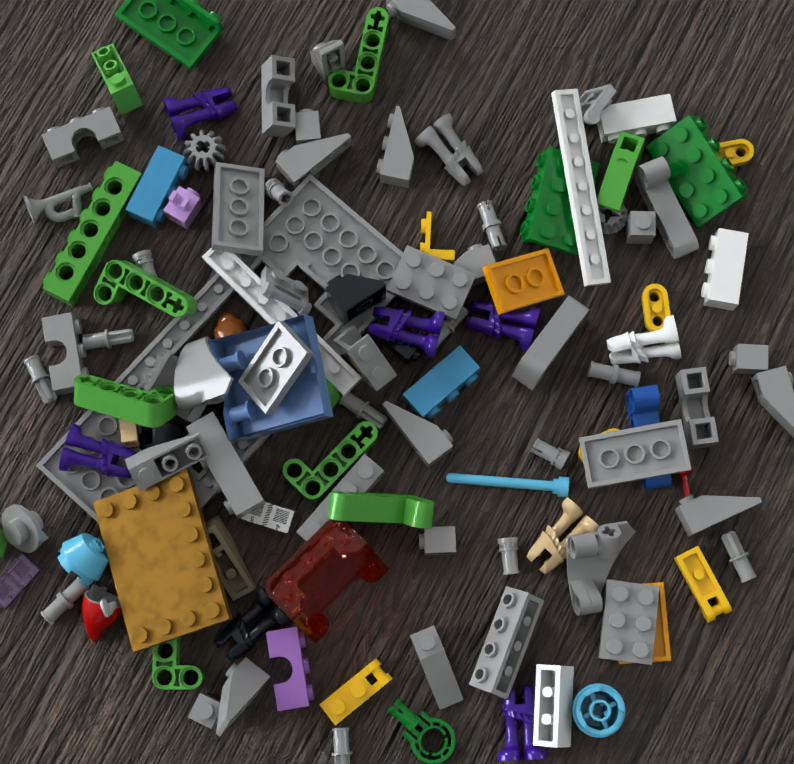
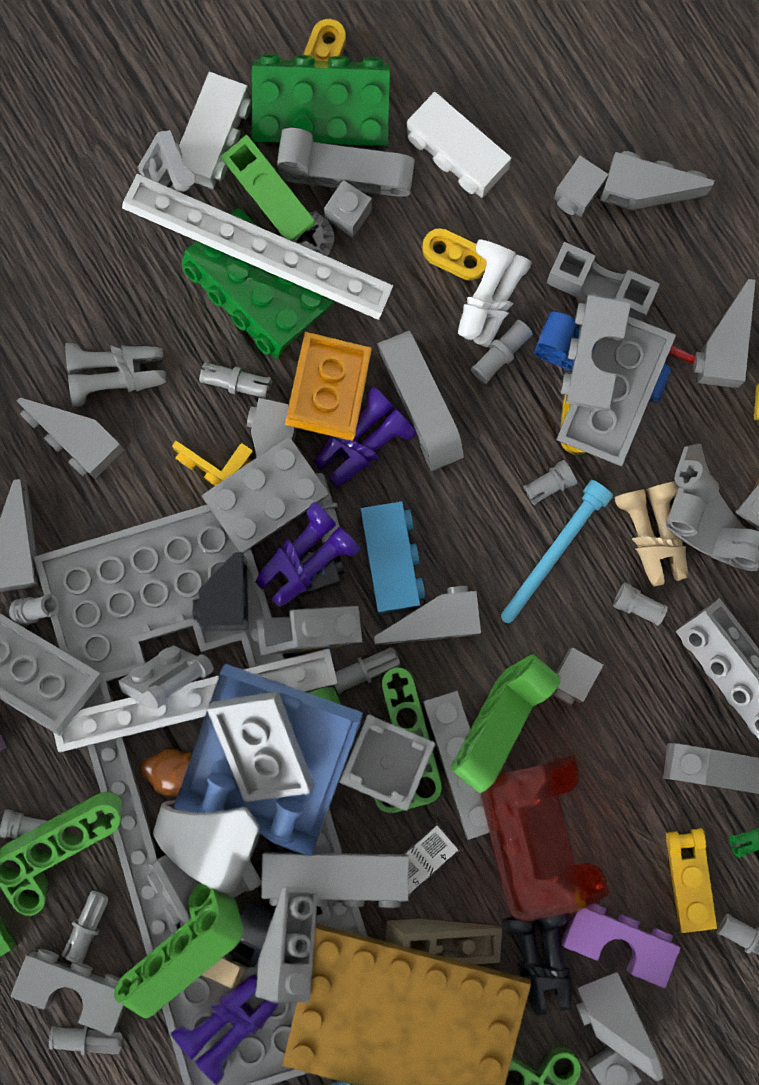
camera: 60 degrees left, 5 degrees up
none -> light grey container [340,715,435,811]
none -> light grey arch [561,295,631,411]

